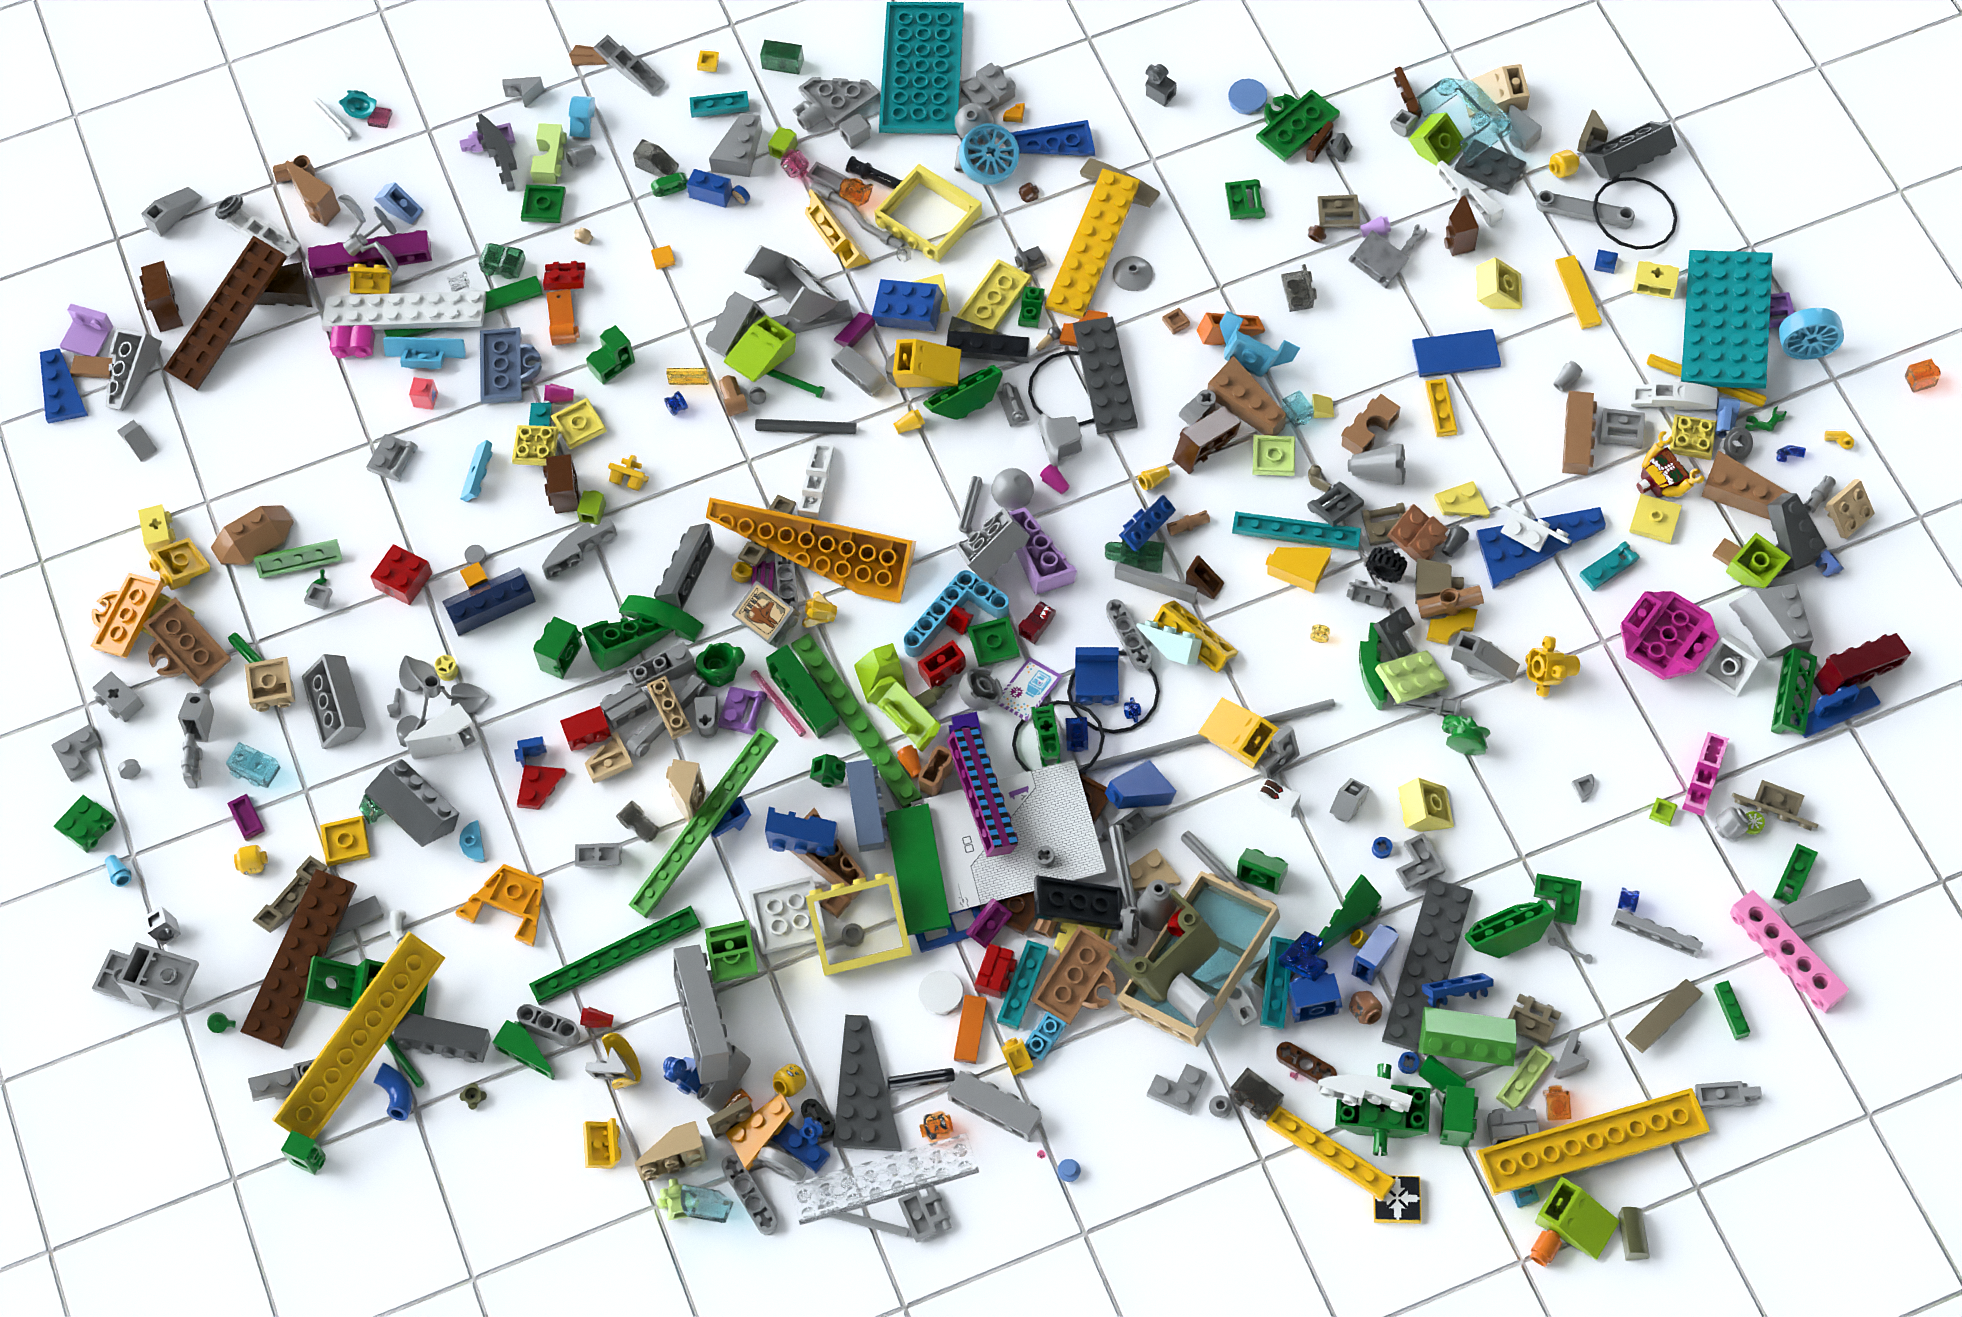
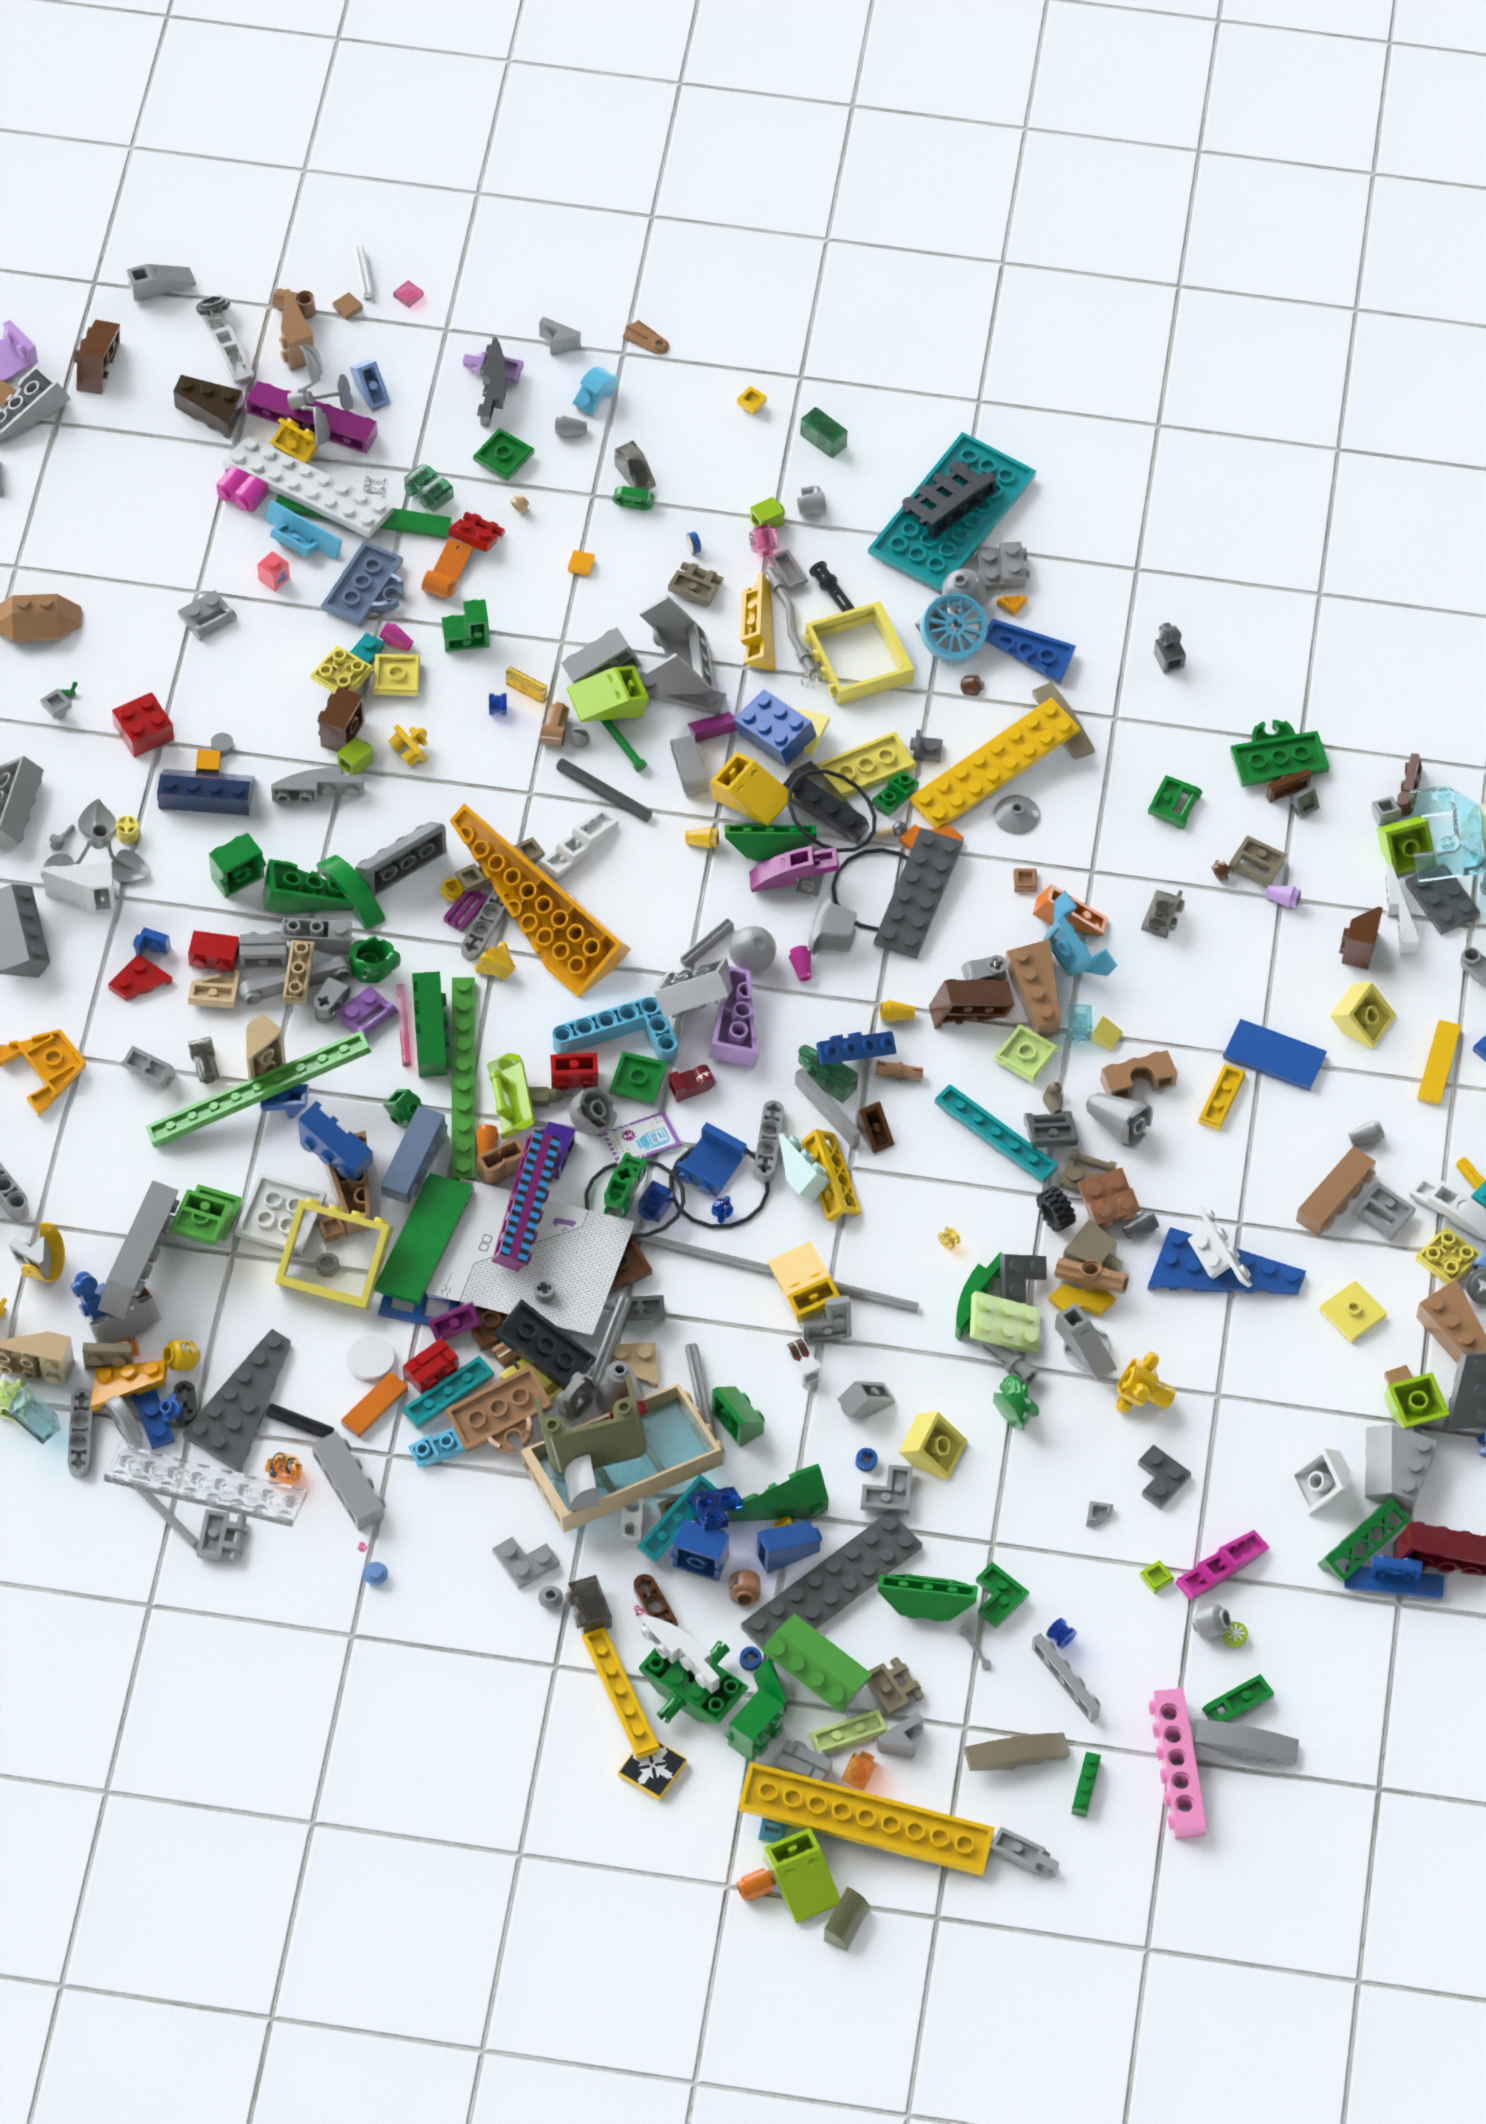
camera: 25 degrees right, 5 degrees down
reddish brown plate [163,235,287,391] -> none
bright green plate [254,539,343,579] -> none
teal hat [338,90,377,119] -> none
medium azure plate [459,820,485,862] -> none
medium azure tile [460,440,493,502] -> none
green tile [529,905,701,1005] -> none
yellowish green arch [530,123,567,184] -> none
red cone [580,1006,614,1028] -> none
light grey slope [594,34,665,96] -> none
blue brick [687,169,733,208] -> none
teal plate [689,91,750,118] -> none
light grey wedge [709,113,763,177] -> none
brick [731,581,801,648] -> none
light grey plate [798,77,881,128] -> none
light grey brick [839,113,871,149] -> none
clear orange brick [839,178,874,207] -> none
lime slope [854,643,908,703] -> none
red tile [946,605,974,635] -> none
yellow bracket [1001,1037,1034,1076] -> none
blue slope [1105,759,1177,809] -> none
medium blue tile [1228,78,1267,114] -> none
yellow slope [1265,547,1332,593] -> none
light grey hinge [1346,579,1392,608] -> none
flat silver piece [1348,230,1410,288] -> none
light grey piece [1400,224,1427,255] -> none
blue plate [1422,973,1494,1008] -> none
light yellow wing [1434,481,1490,519] -> none
teal plate [1579,541,1640,591] -> none
dark pink piece [1620,591,1719,680] -> none
torso [1636,431,1704,498] -> none
dark tan bracket [1731,780,1819,831] -> none
none -> medium nougat tile [332,292,363,320]
none -> dark tan plate [668,561,724,607]
none -> magenta slope [749,846,840,893]
none -> black piece [787,769,877,853]
none -> black fence [902,461,997,539]
none -> dark grey plate [1138,1444,1191,1510]

